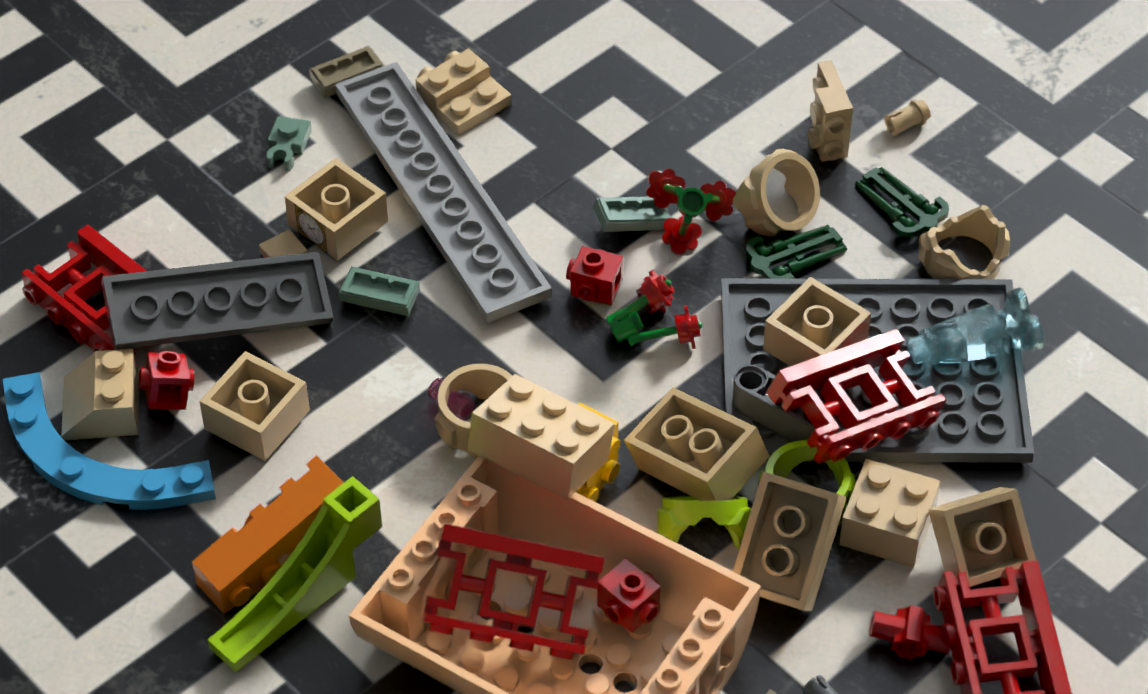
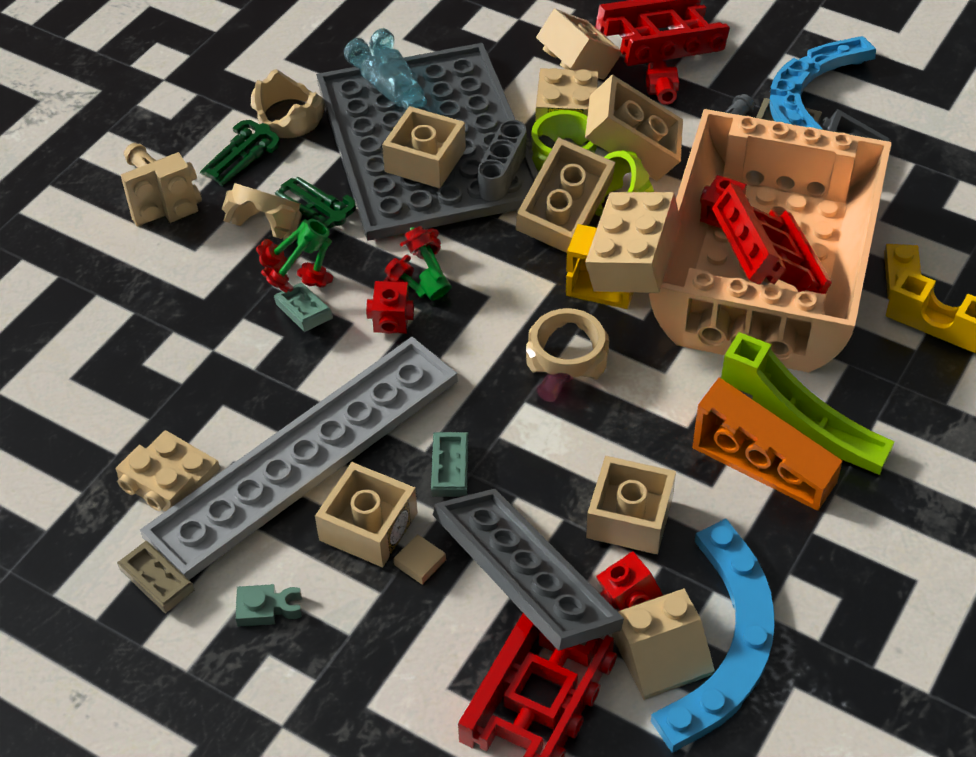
camera: 105 degrees left, 0 degrees up
red fence [766,329,946,464] -> none

